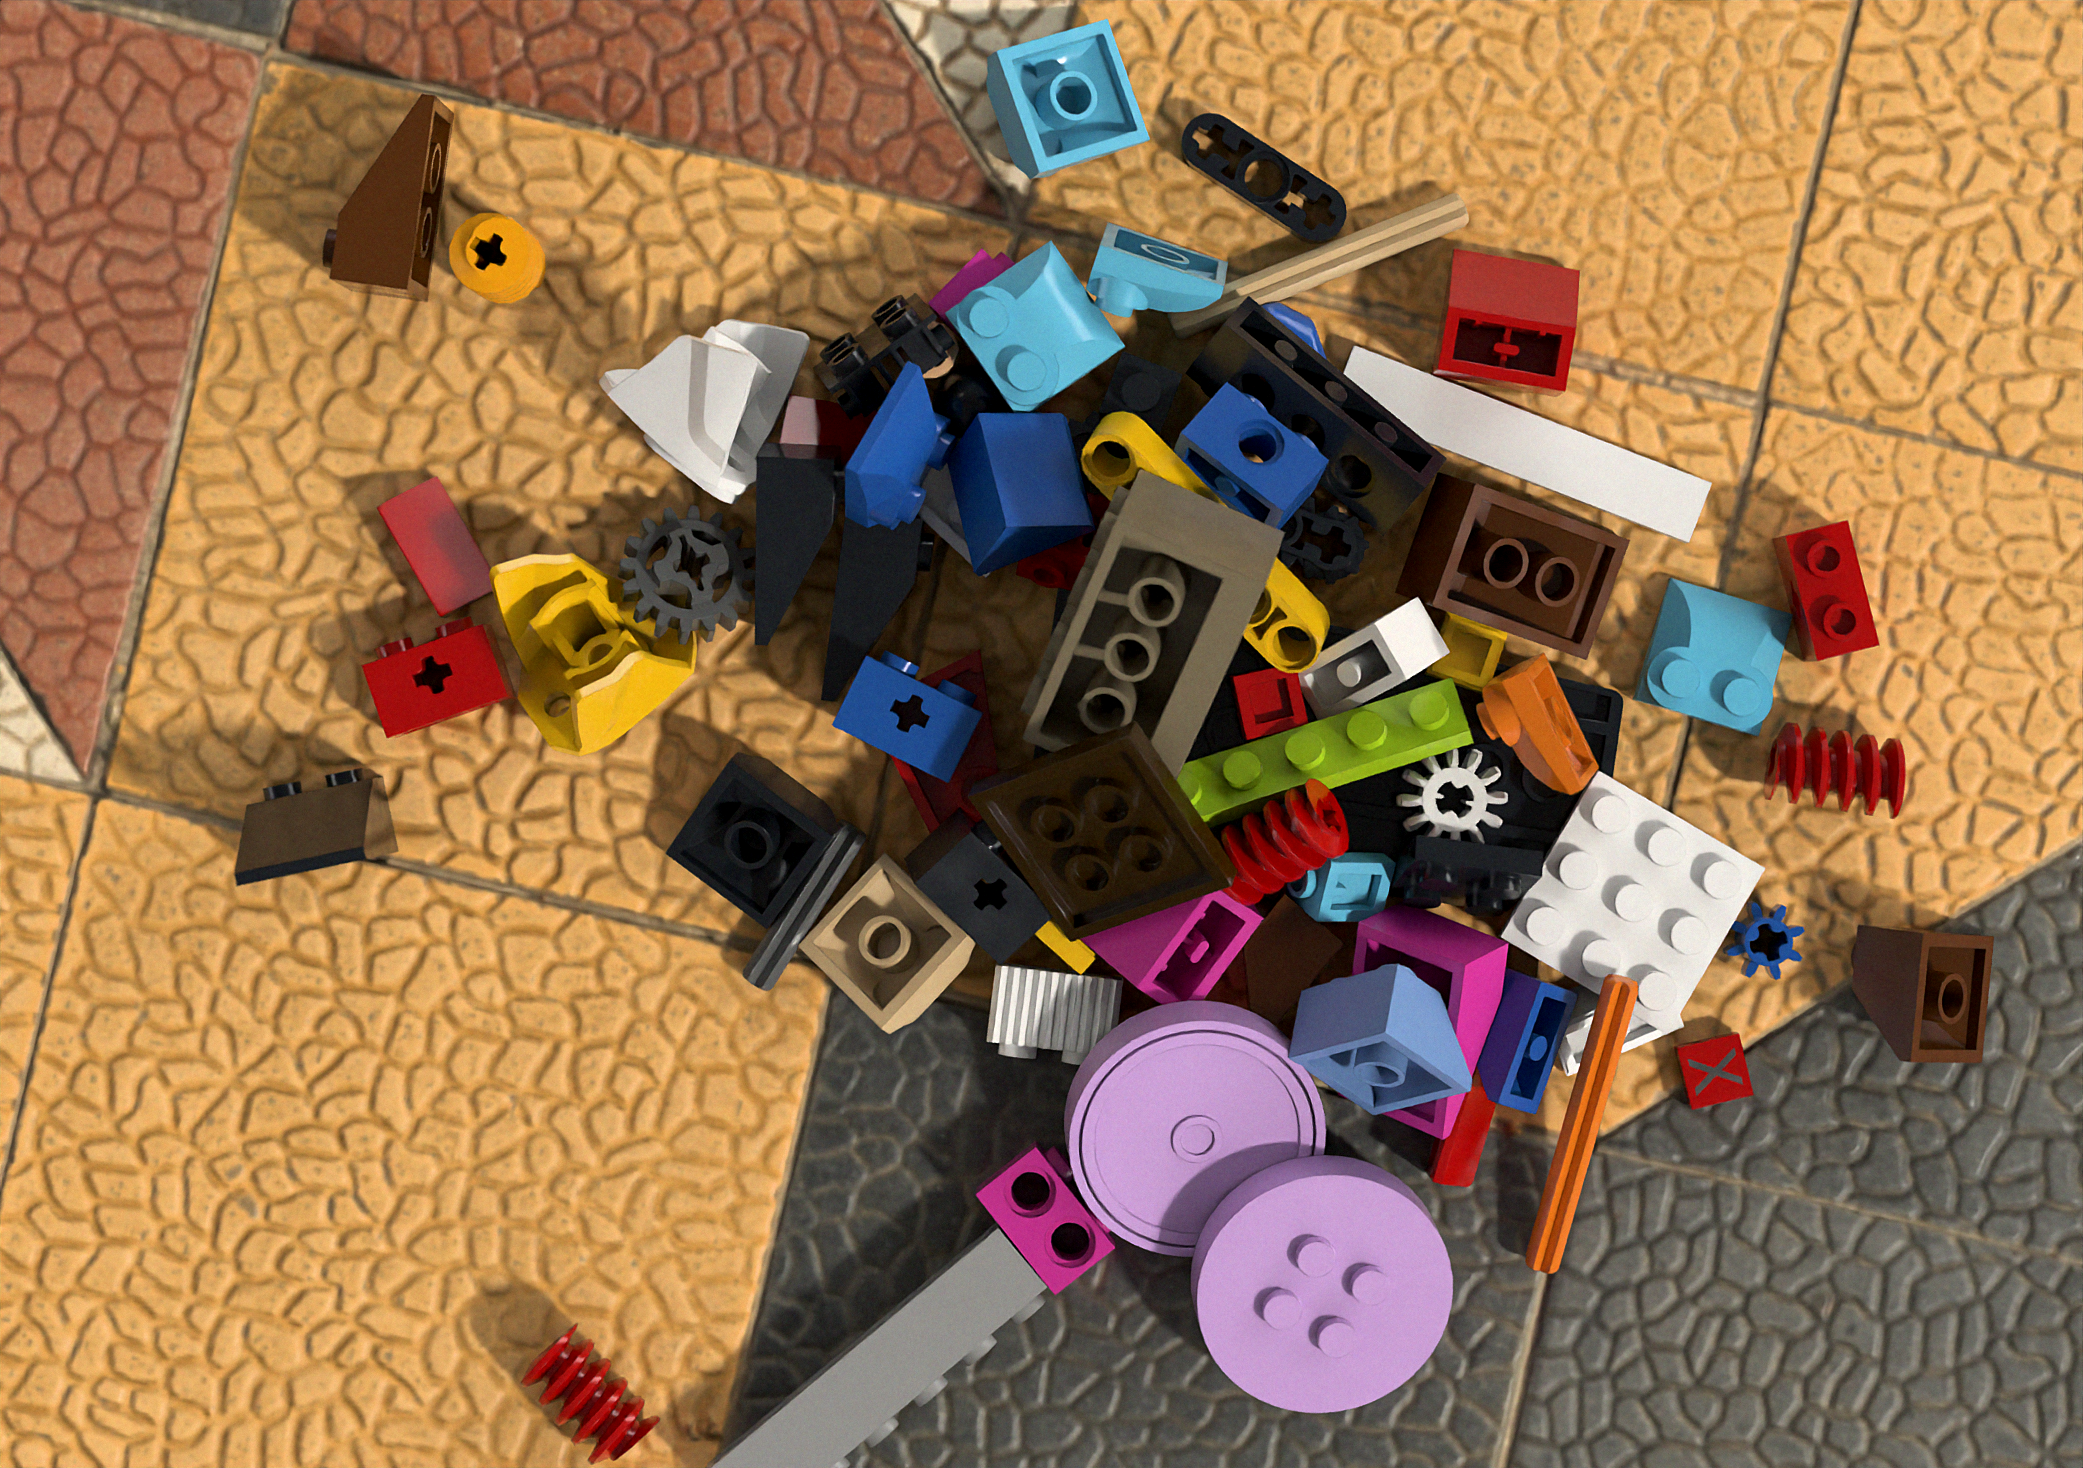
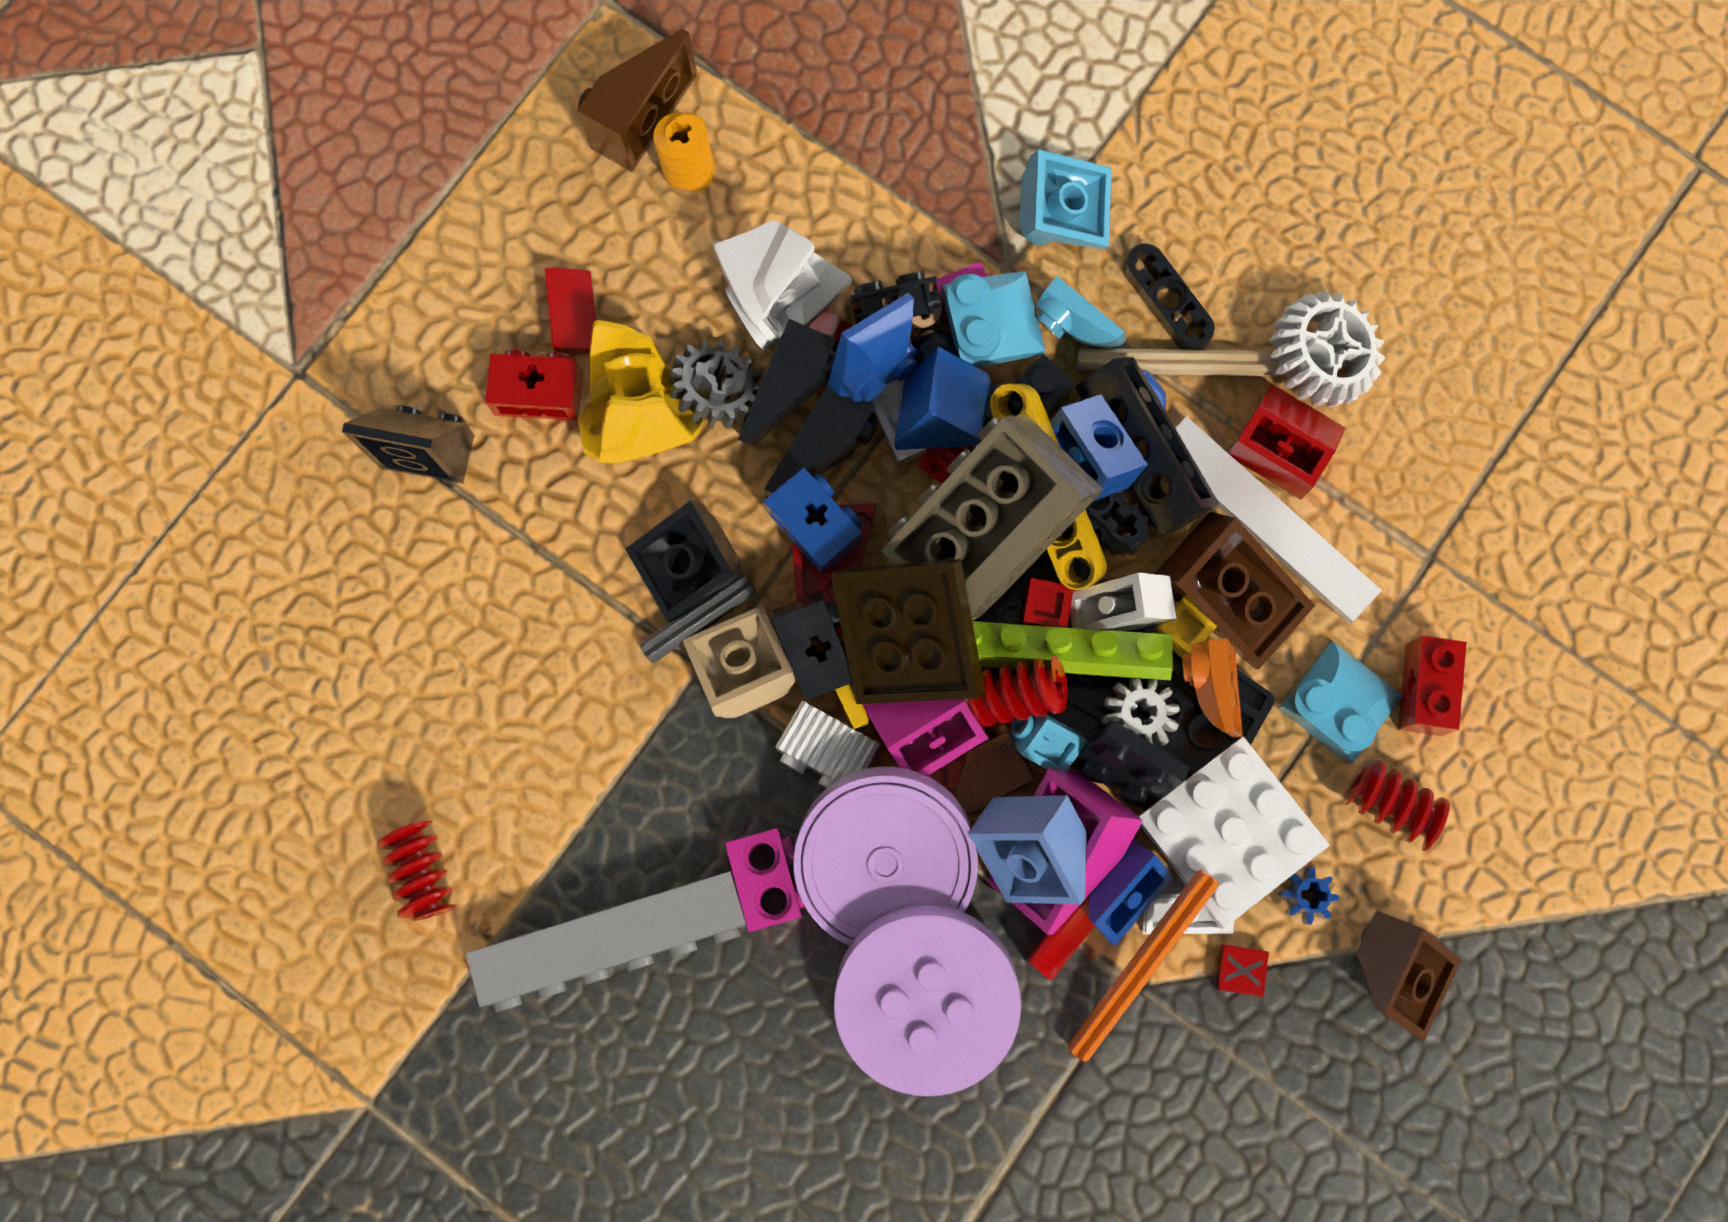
camera: 20 degrees right, 10 degrees down
none -> white gear [1269,290,1385,408]

